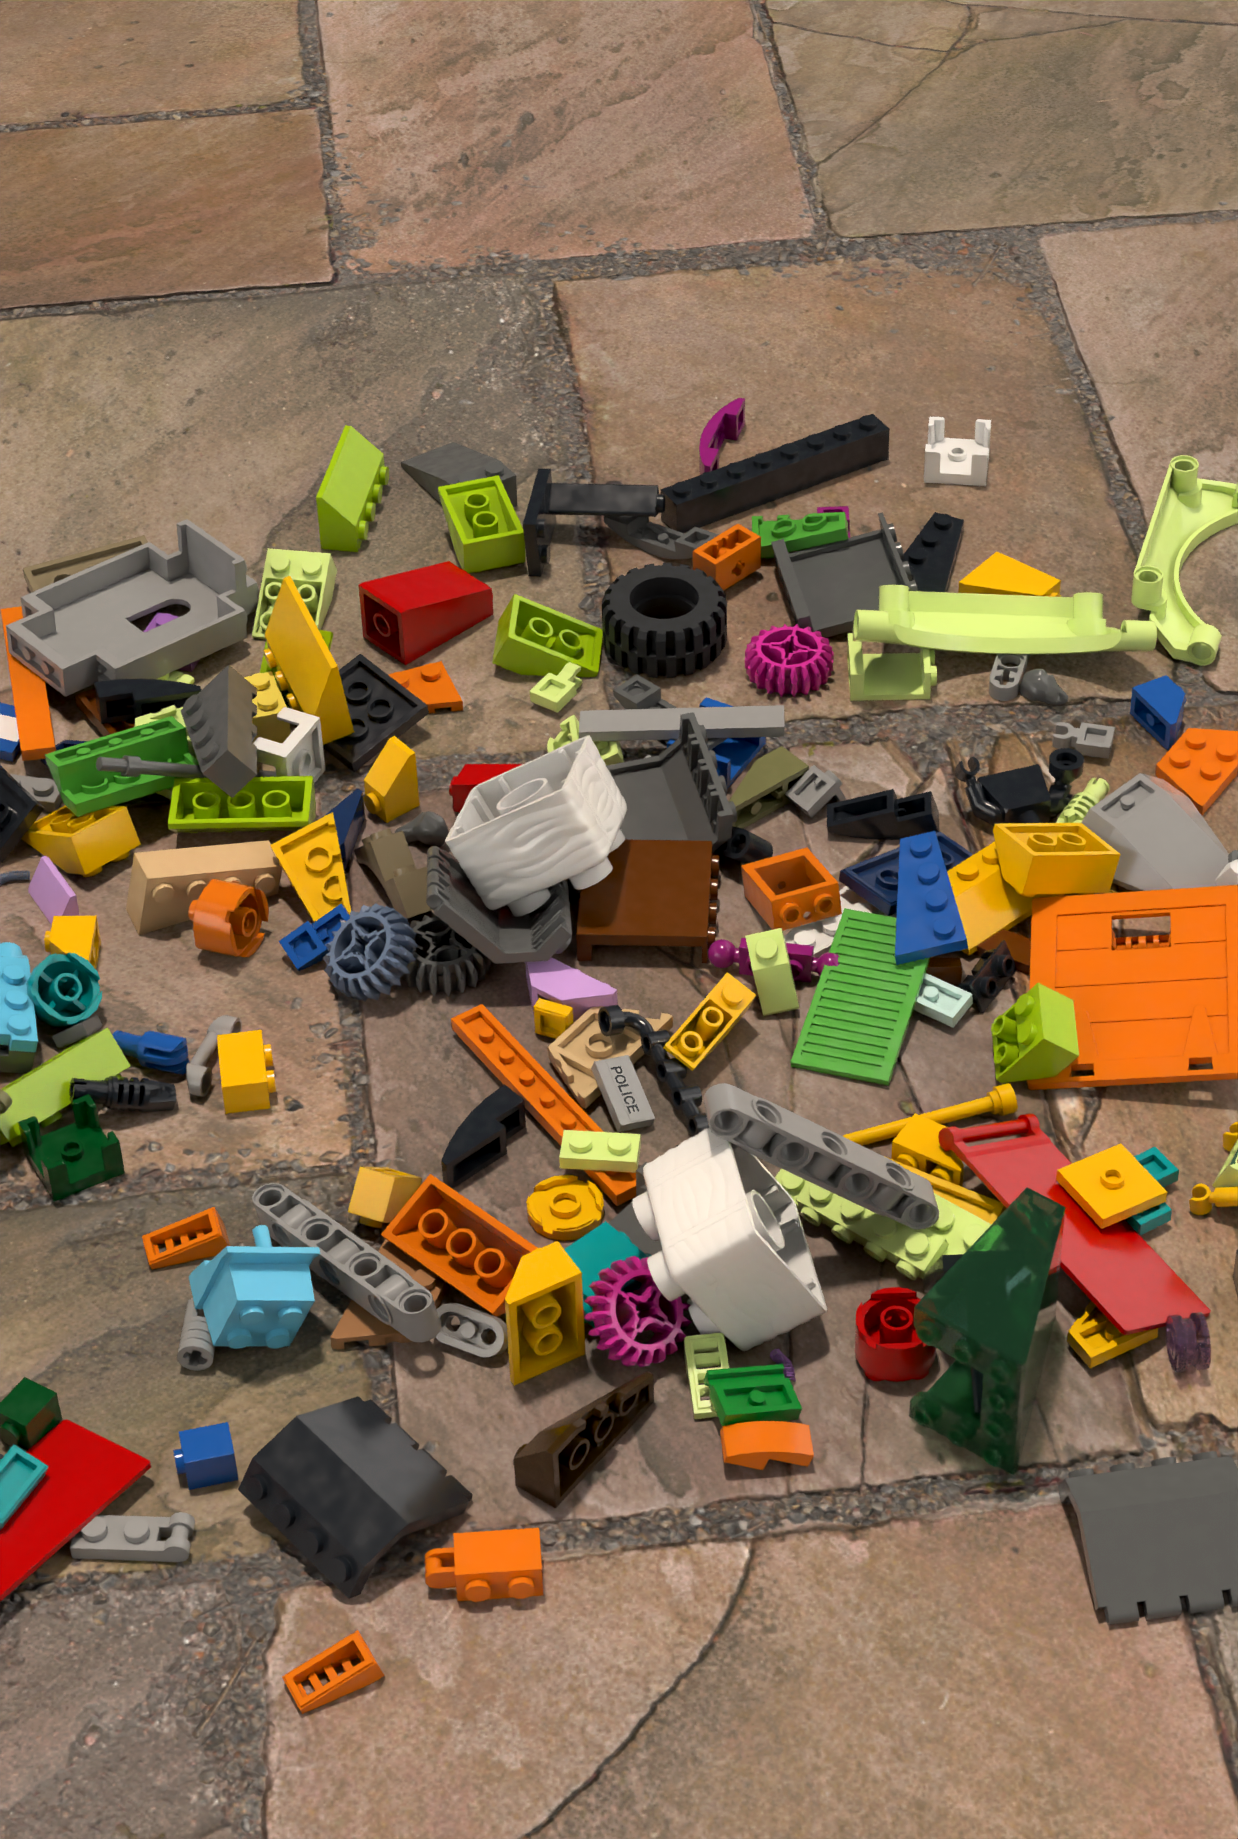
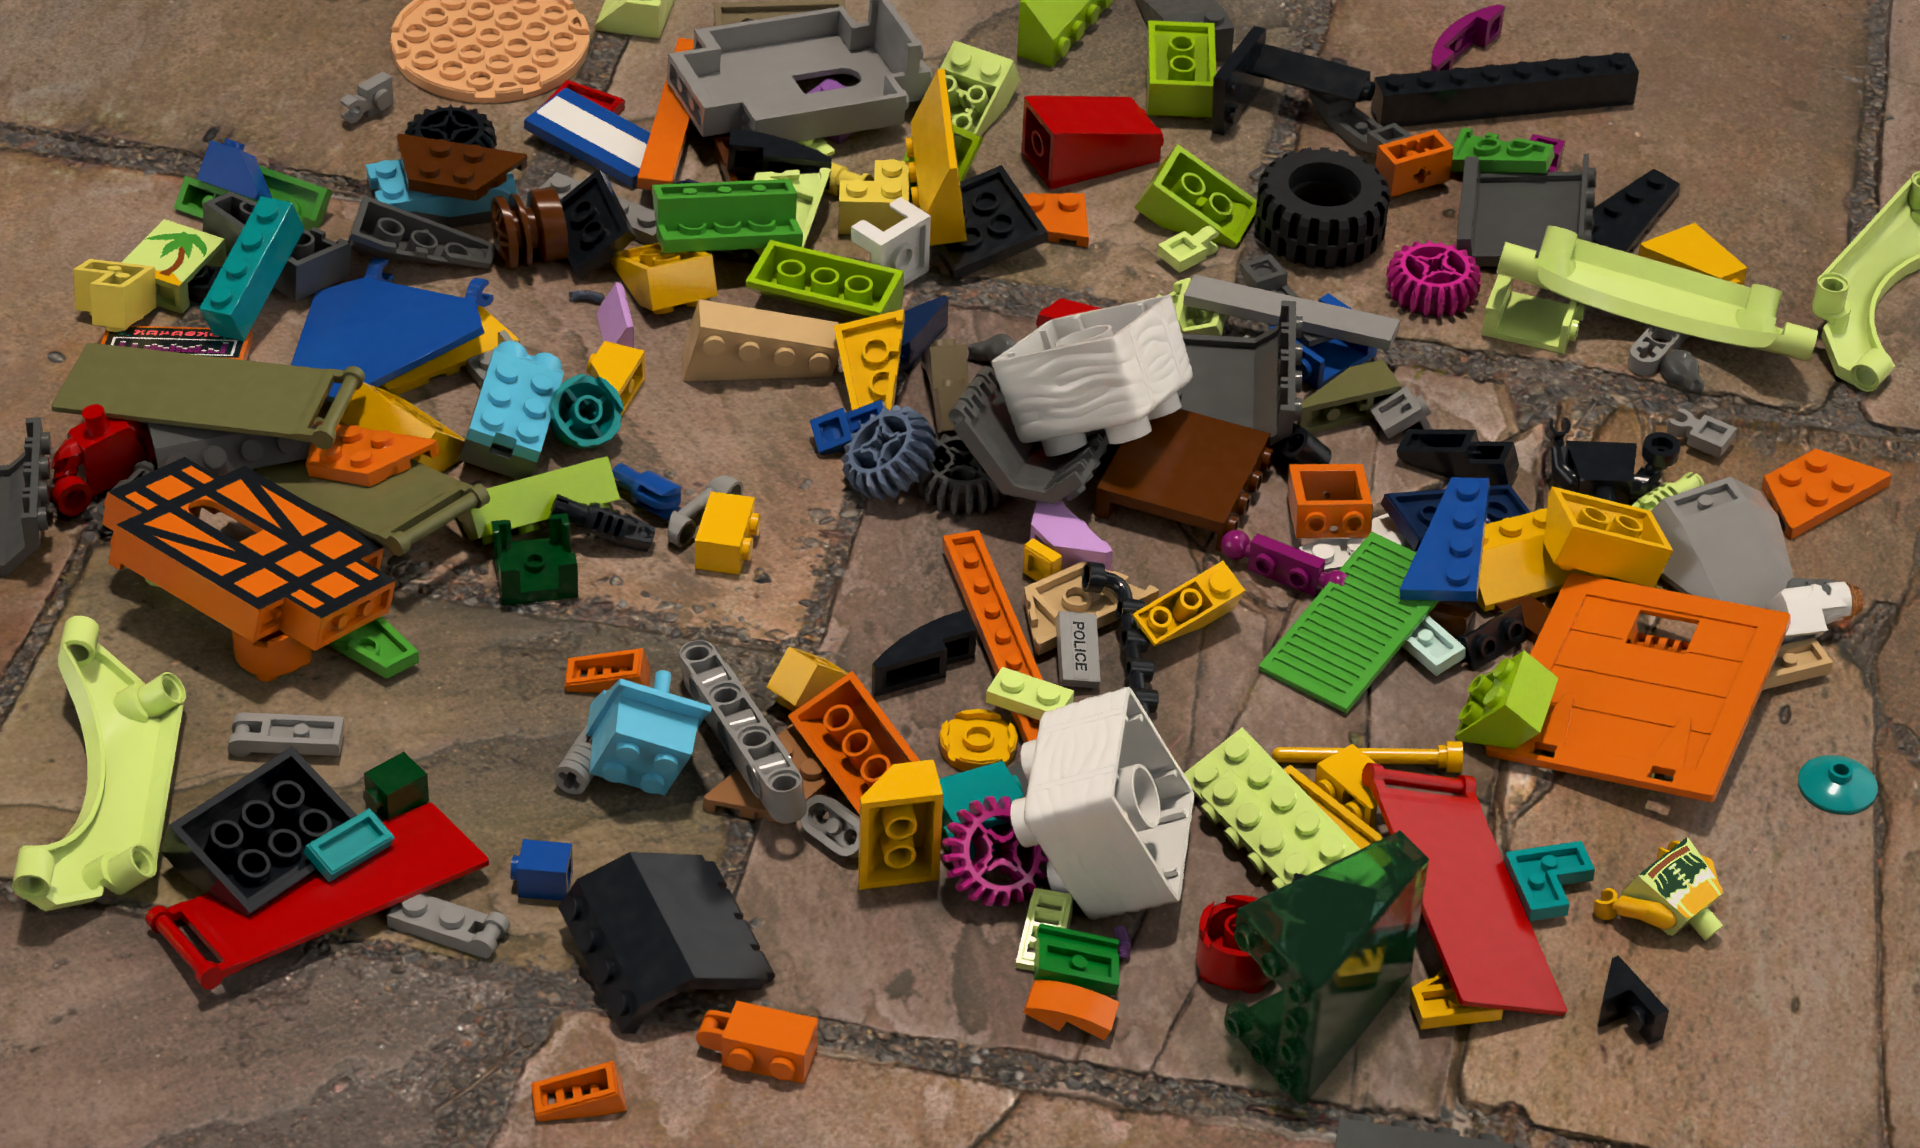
camera: 15 degrees right, 0 degrees up
dark grey tile [52,1014,103,1048] -> none
dark grey bar [96,755,276,778] -> none
dark grey wedge [181,664,257,798] -> none
orange brick [188,879,269,958] -> none
yellow slope [363,736,420,823] -> none
dark brown wedge [513,1371,654,1508] -> none
light grey beam [704,1083,939,1230] -> none
yellowish green slope [745,928,800,1016] -> none
white panel [924,416,991,486] -> none
yellow plate [1056,1143,1167,1229] -> none
blue slope [1130,675,1186,751] -> none
wheel [1165,1312,1211,1373] -> none

